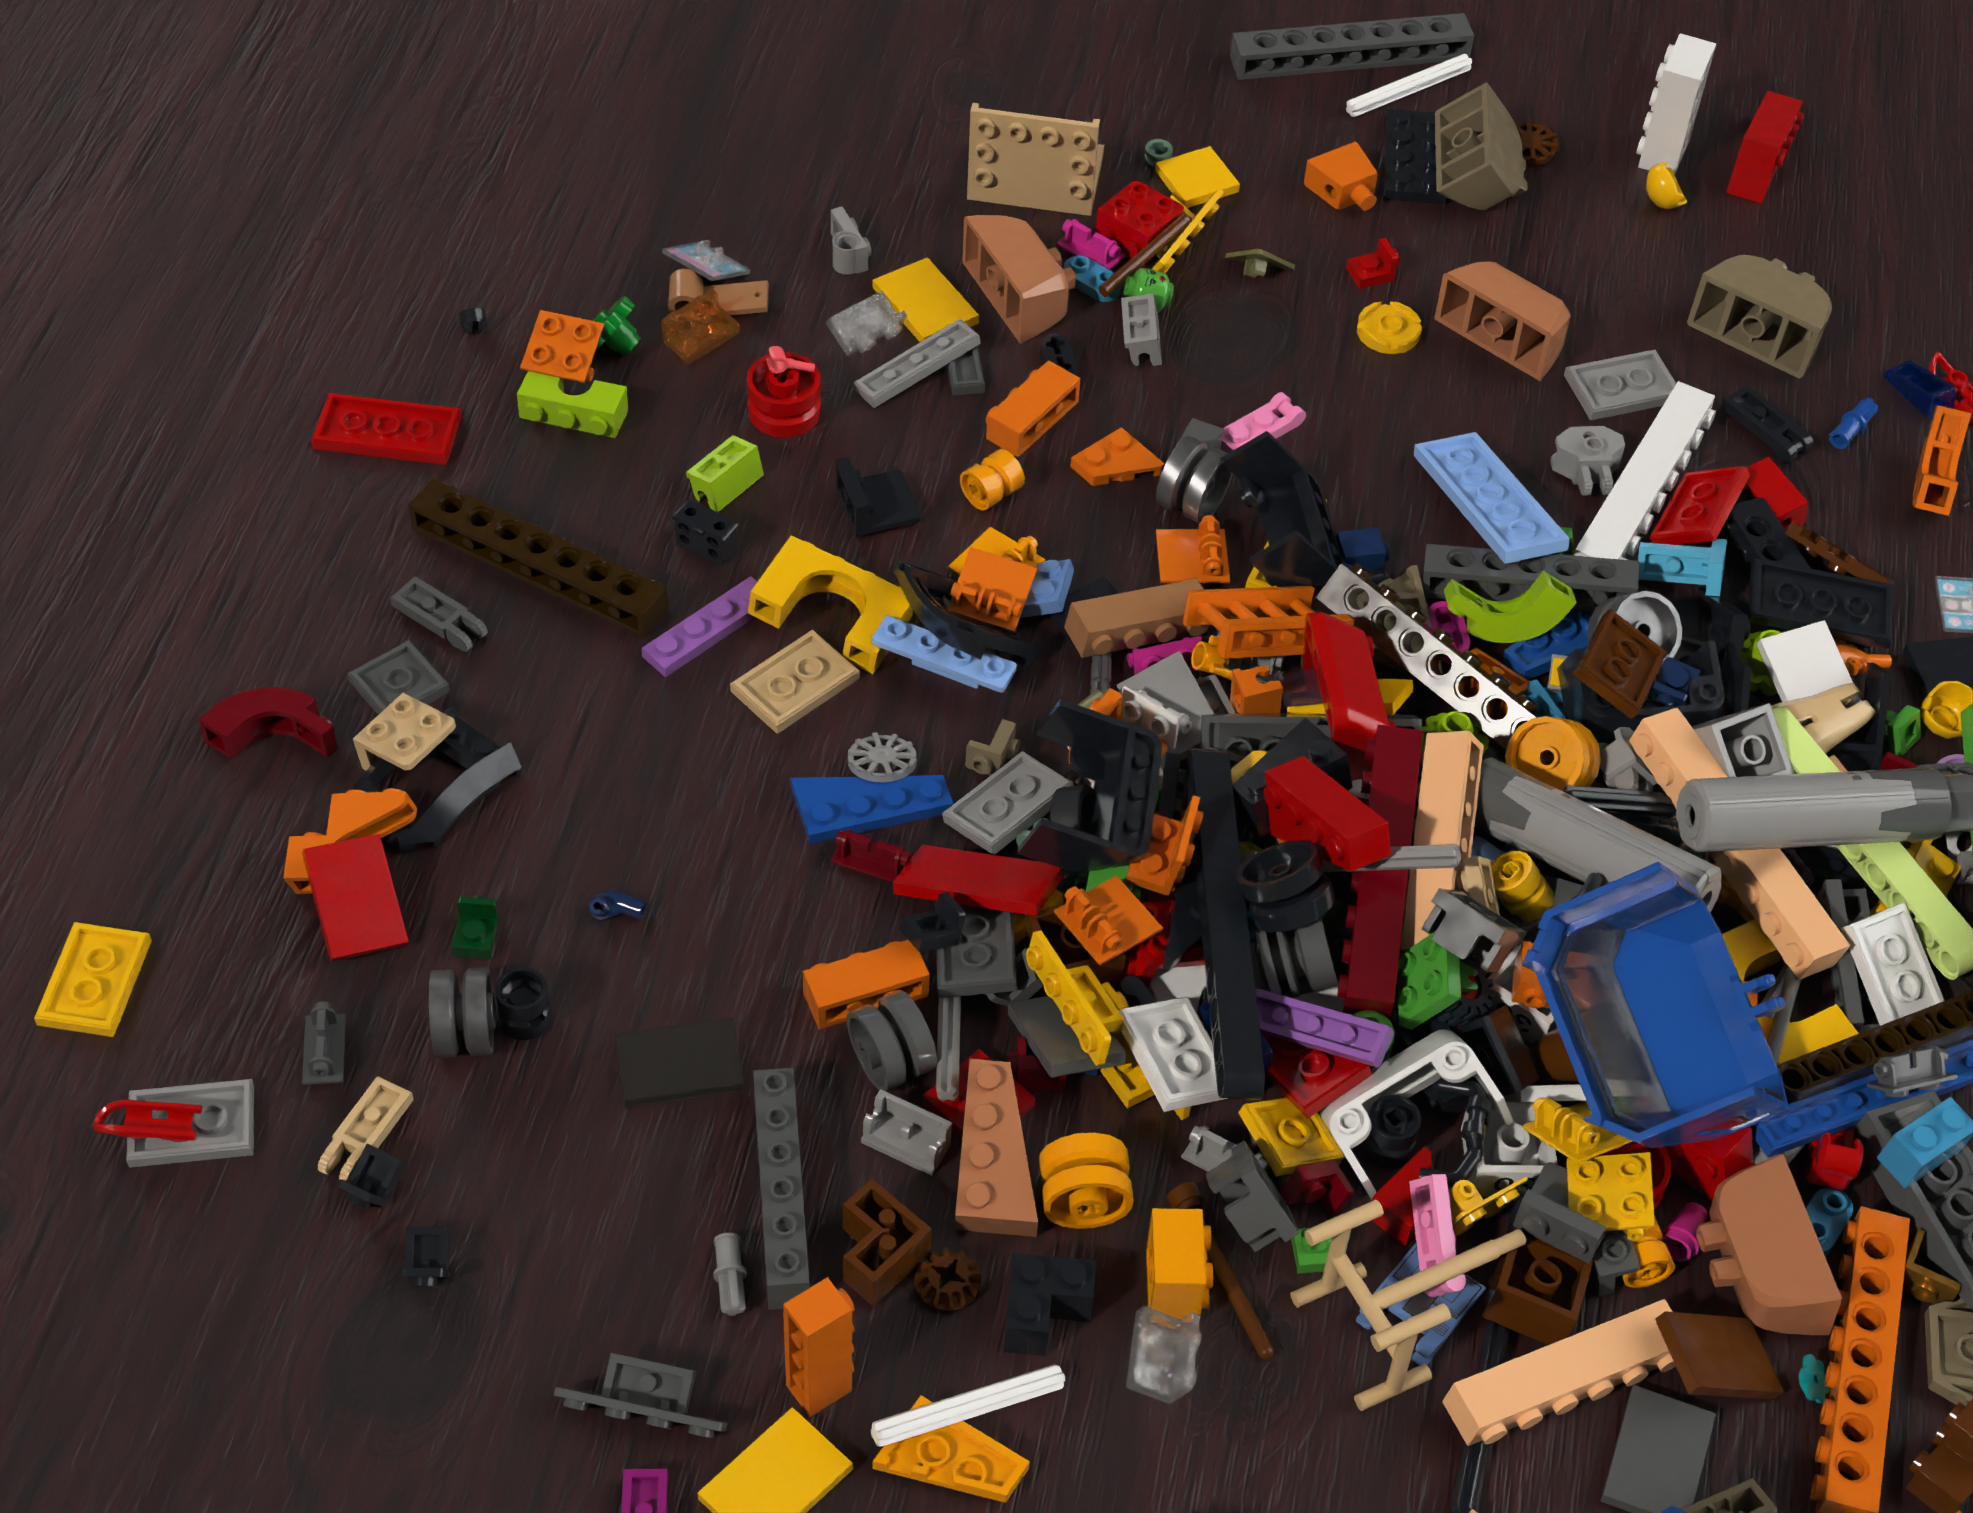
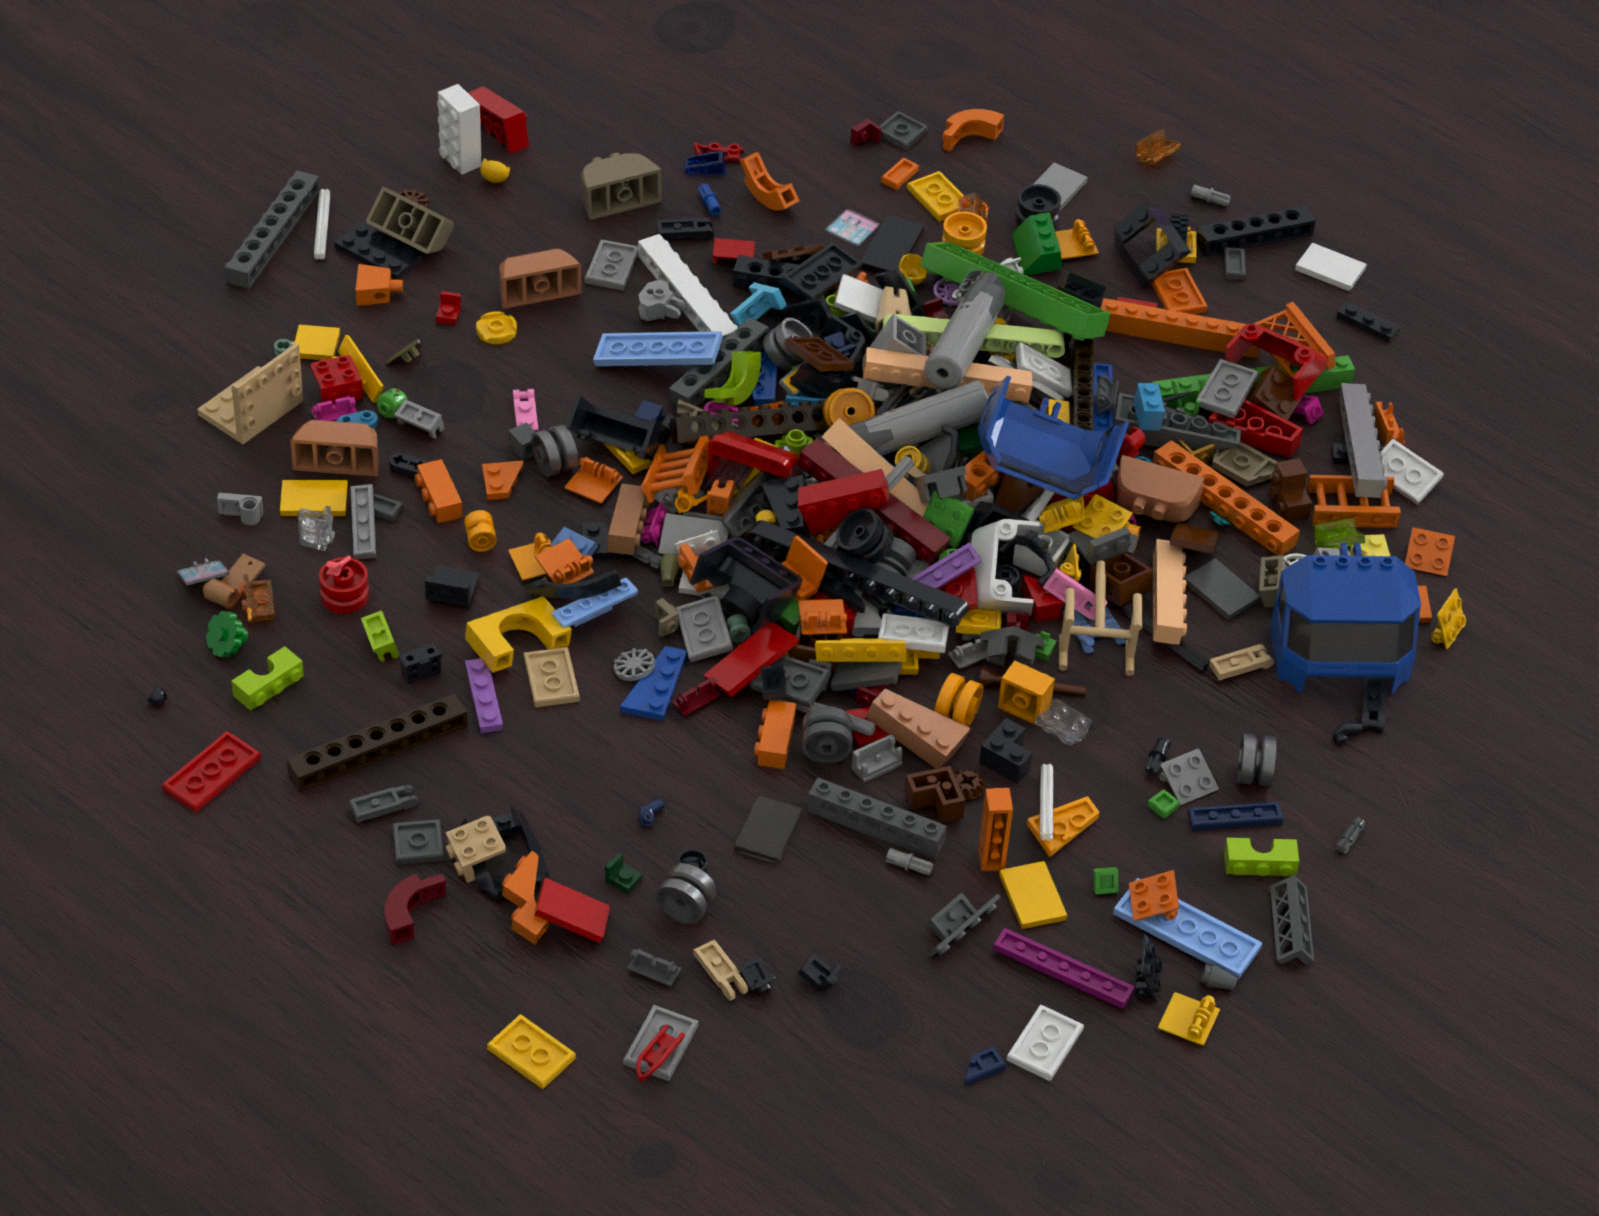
camera: 60 degrees left, 5 degrees down
orange hinge [520,310,604,383] -> none
reddish brown bar [1098,214,1191,297] -> none
red tile [1650,466,1750,545] -> none

